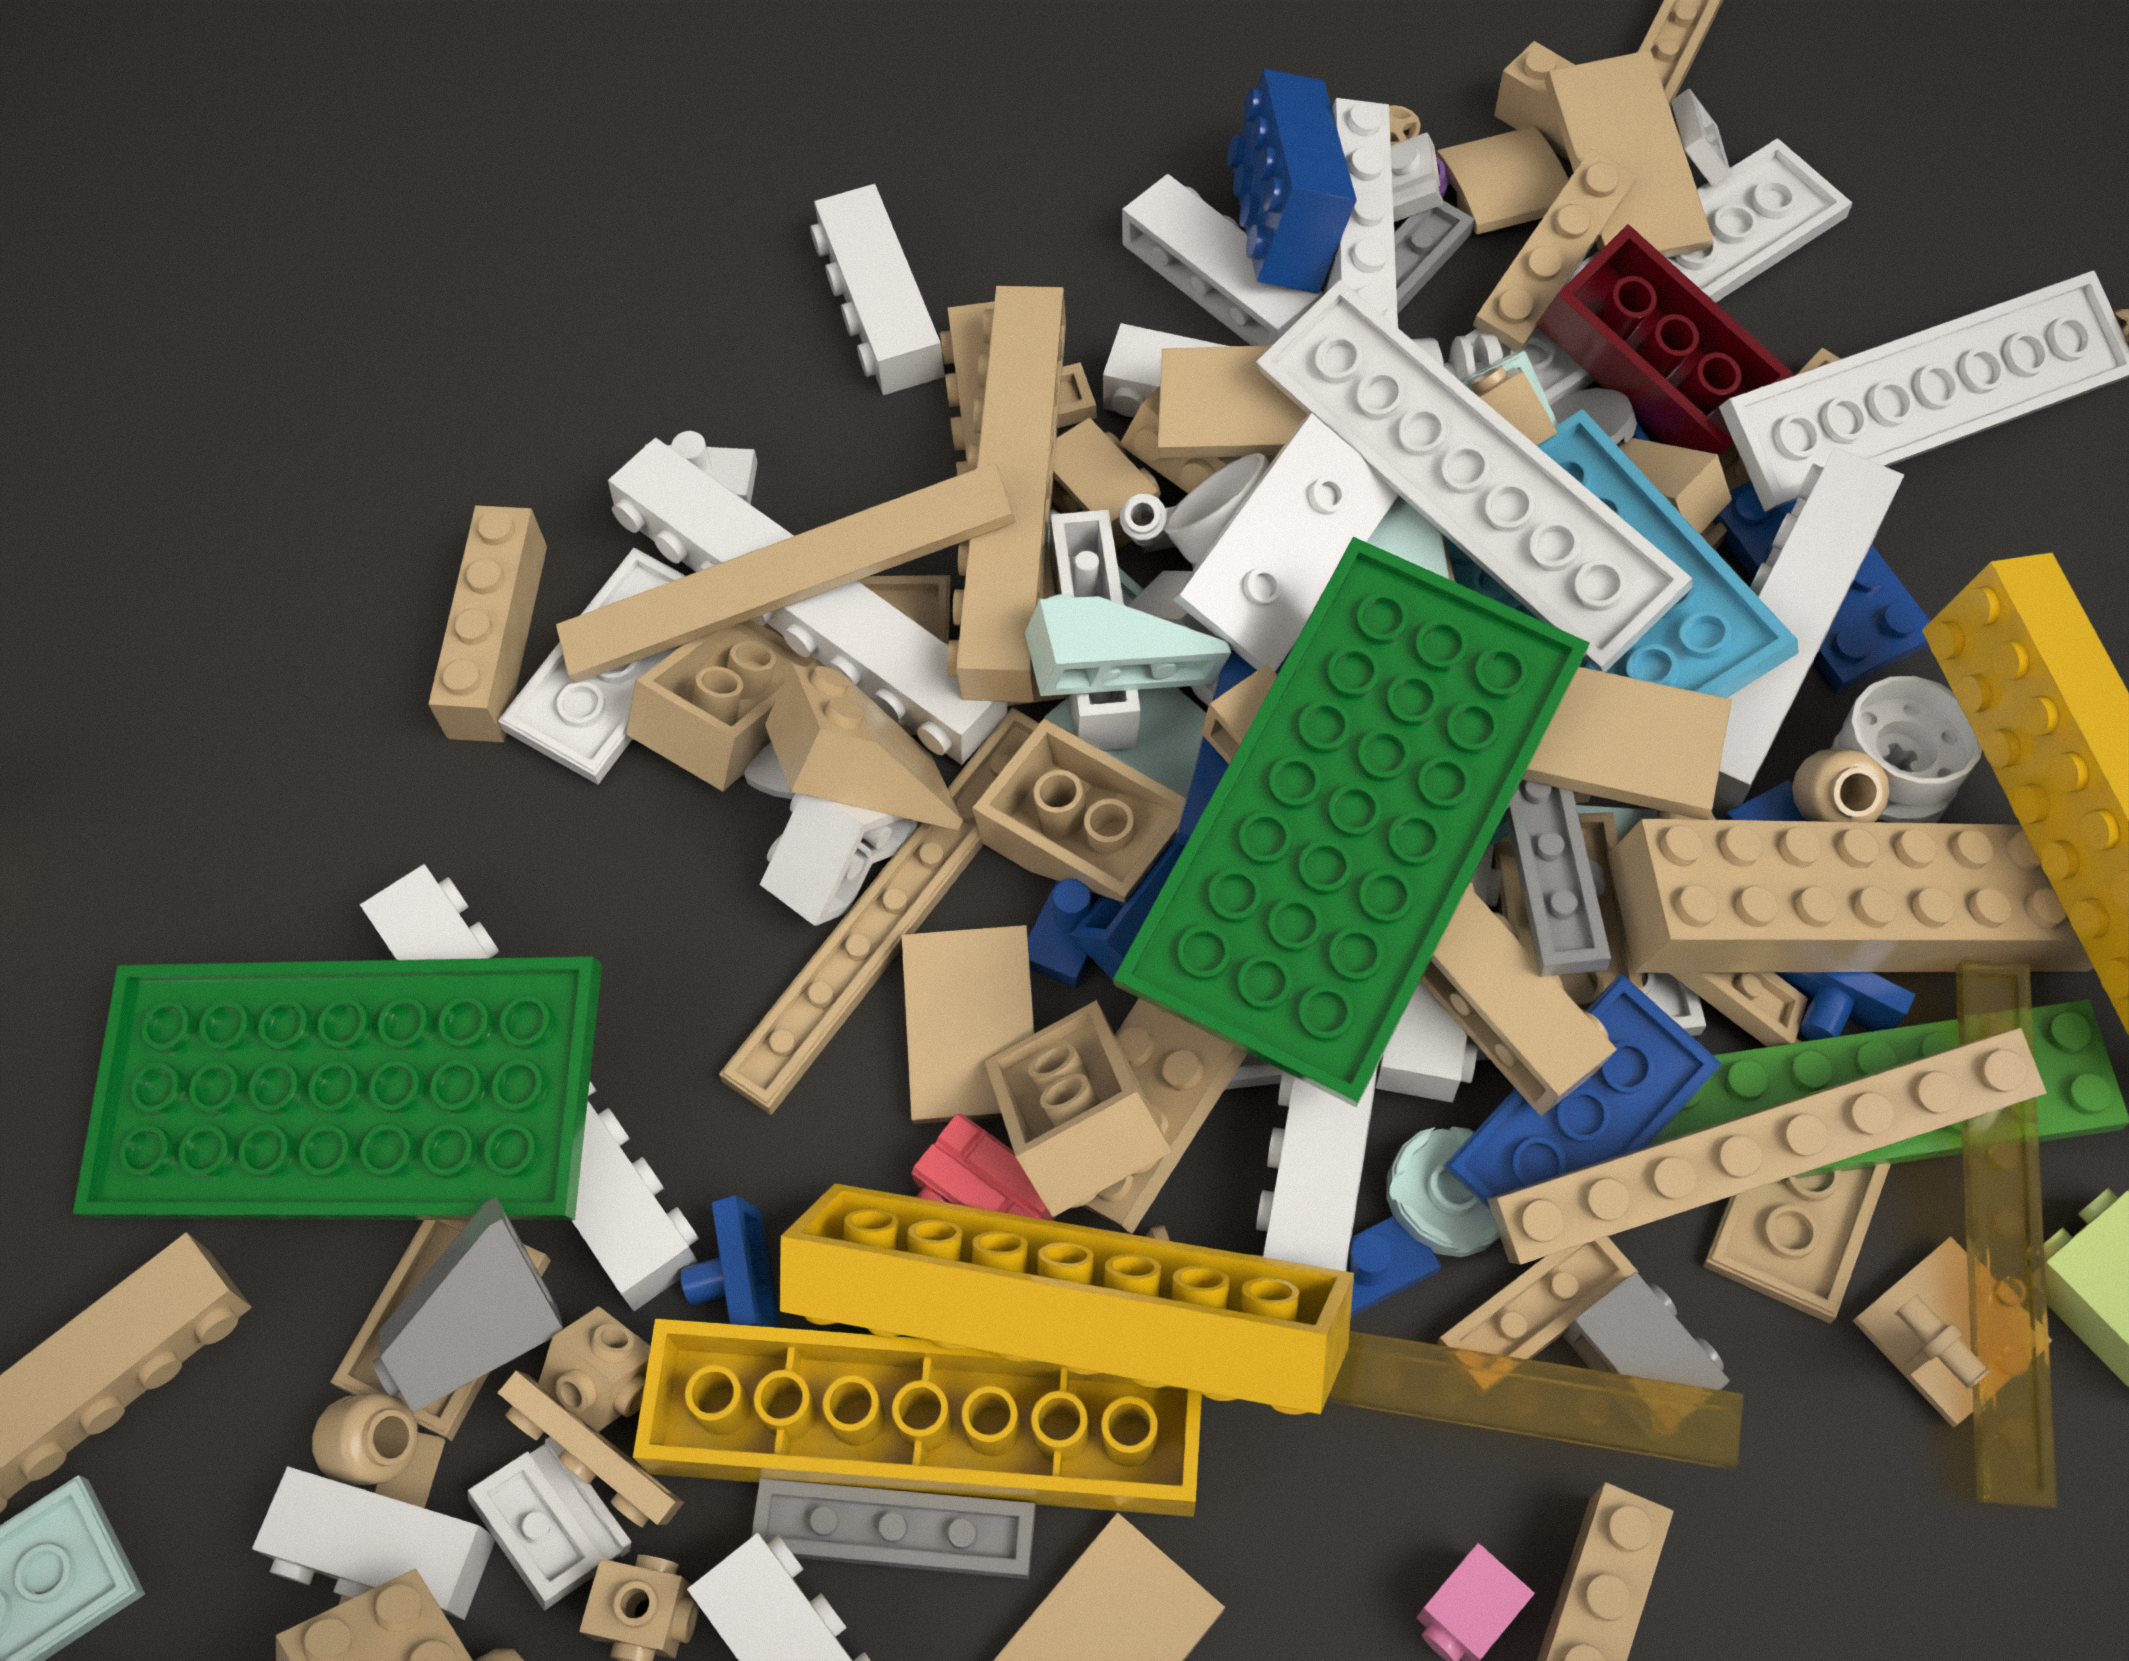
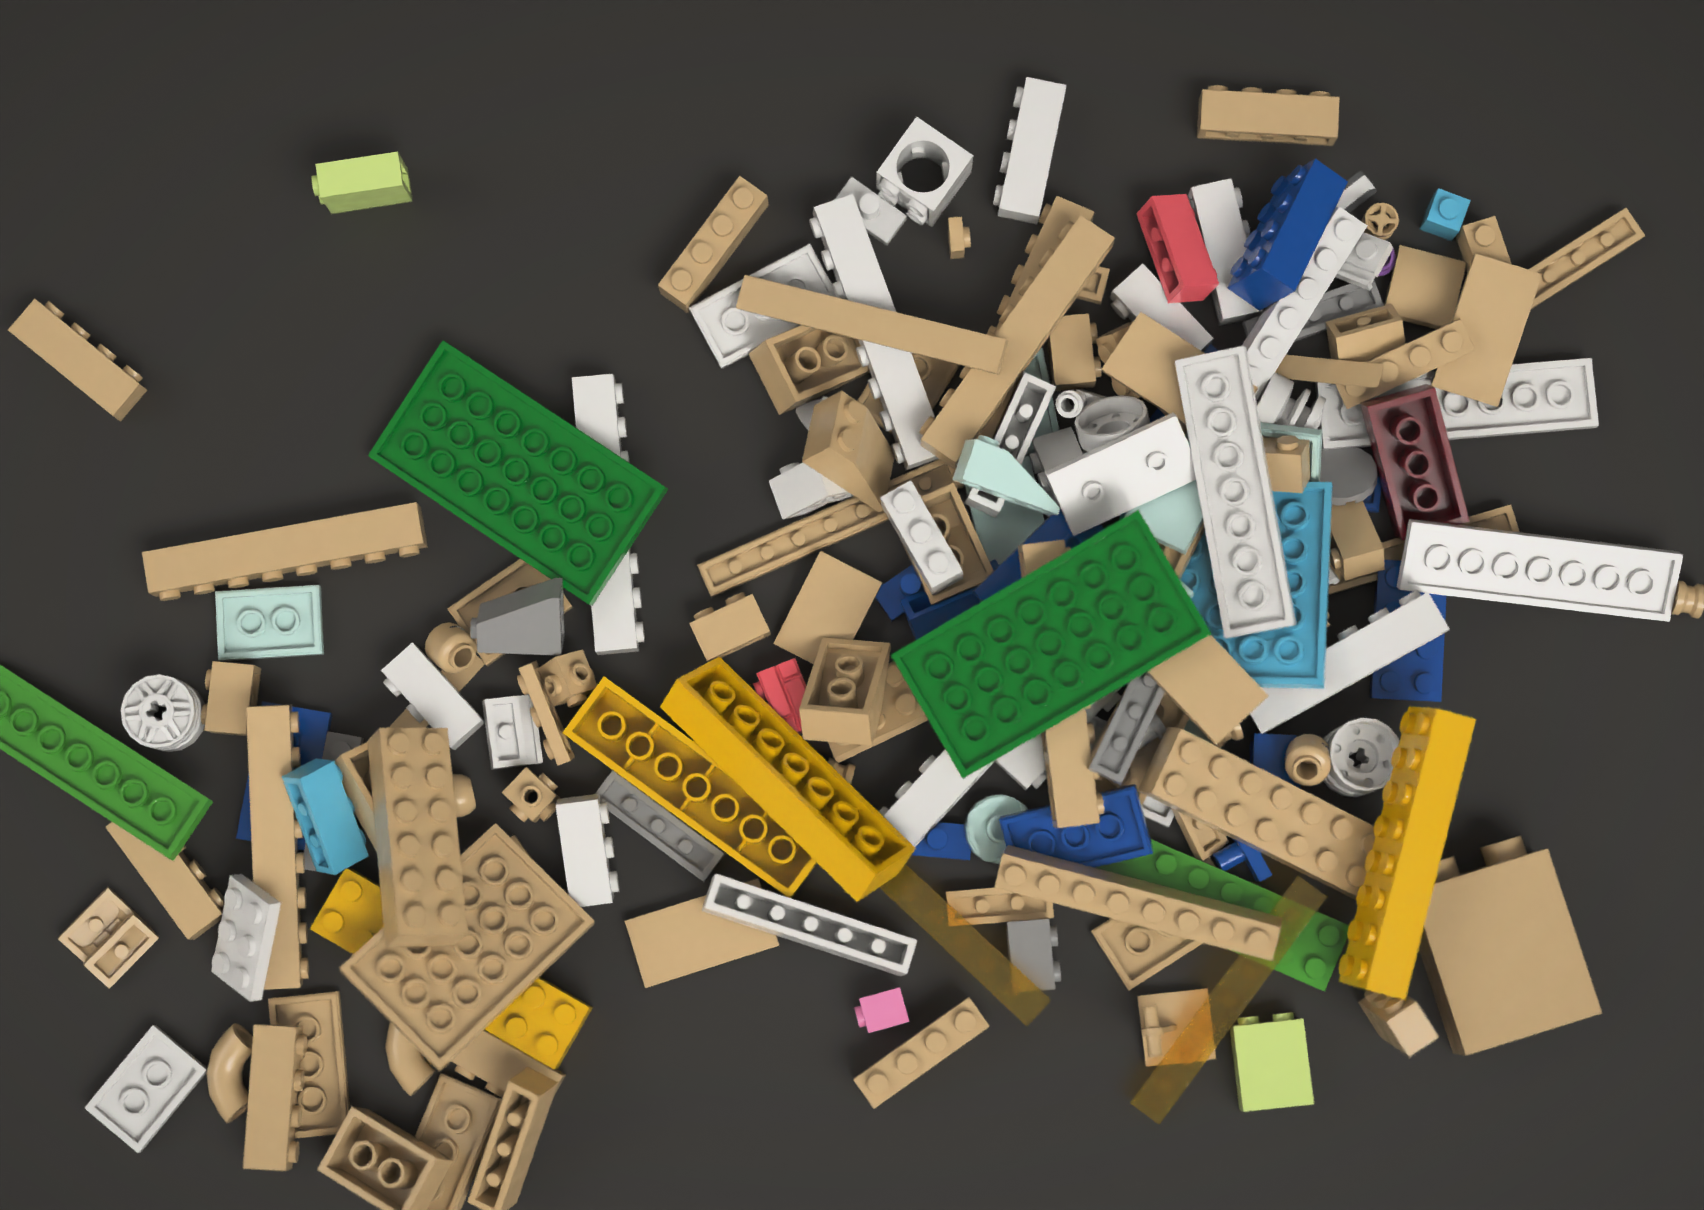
camera: 30 degrees right, 20 degrees up
blue tile [681,1195,781,1328] -> none
white tile [1671,88,1732,187] -> none
none -> tan brick [689,592,771,662]
none -> white brick [702,874,917,976]
none -> white brick [876,116,973,227]
none -> white brick [880,480,963,595]
none -> tan plate [947,217,971,259]
none -> coral brick [1136,194,1219,304]
none -> tan brick [1197,85,1340,146]
none -> tan sticker [1275,355,1384,388]
none -> tan brick [1326,304,1406,362]
none -> medium azure brick [1420,188,1471,241]

